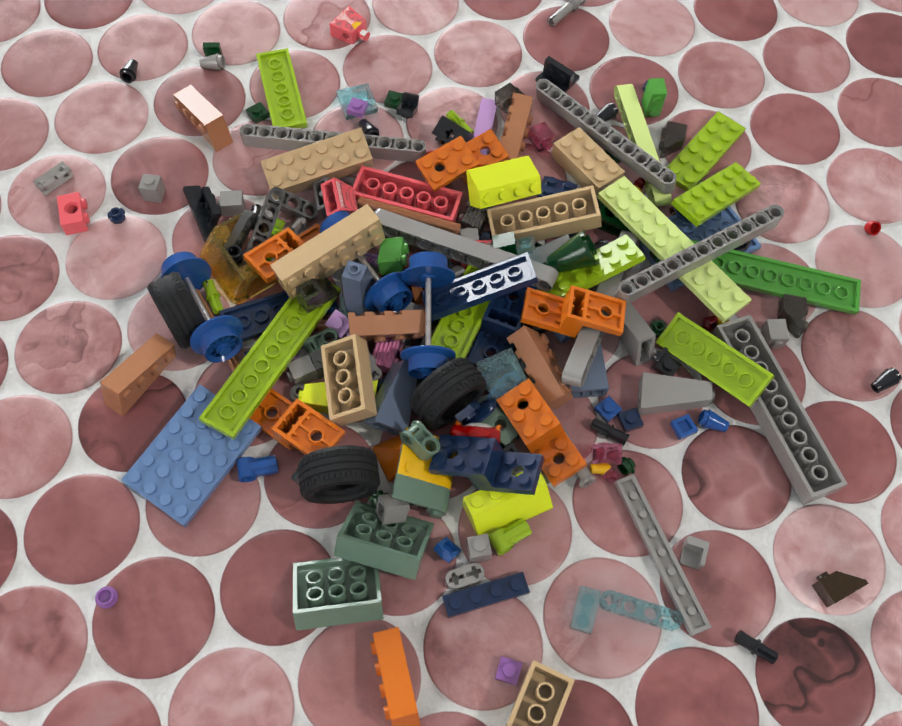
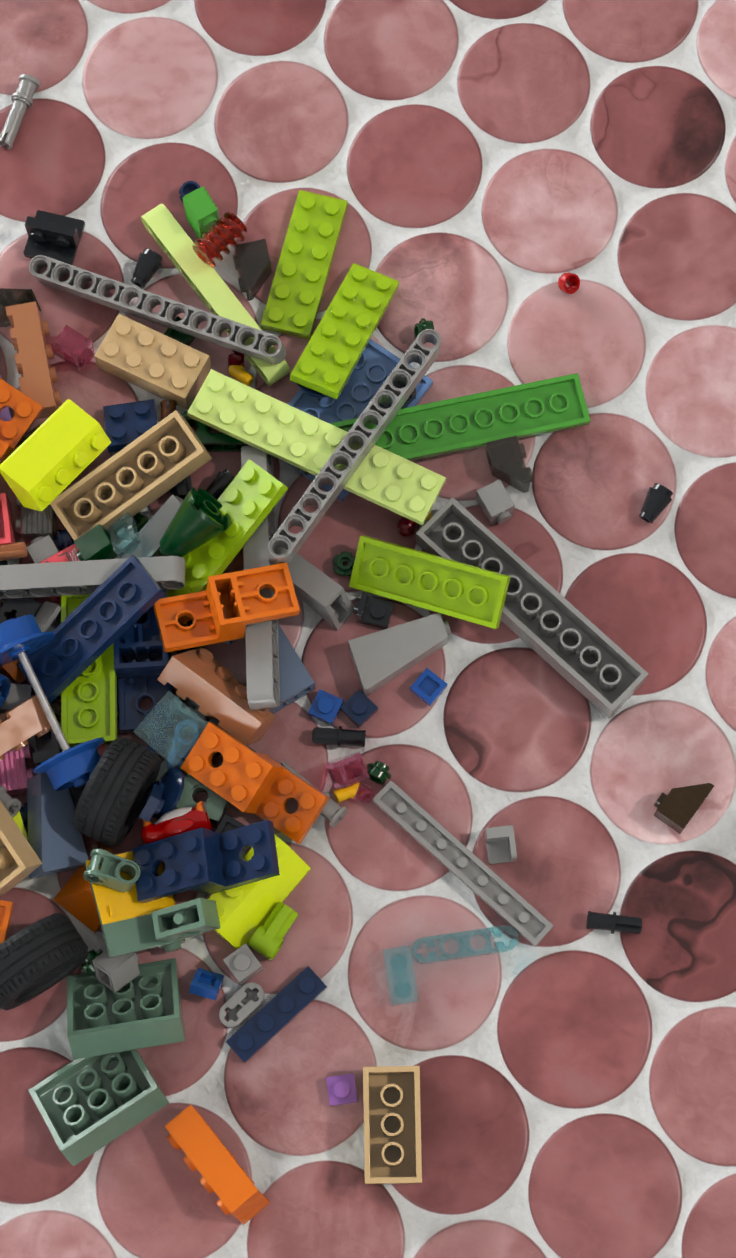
camera: 20 degrees left, 10 degrees up
blue cone [698,409,729,432] -> none
none -> sand green brick [151,898,220,942]
none -> clear red piece [192,211,247,268]

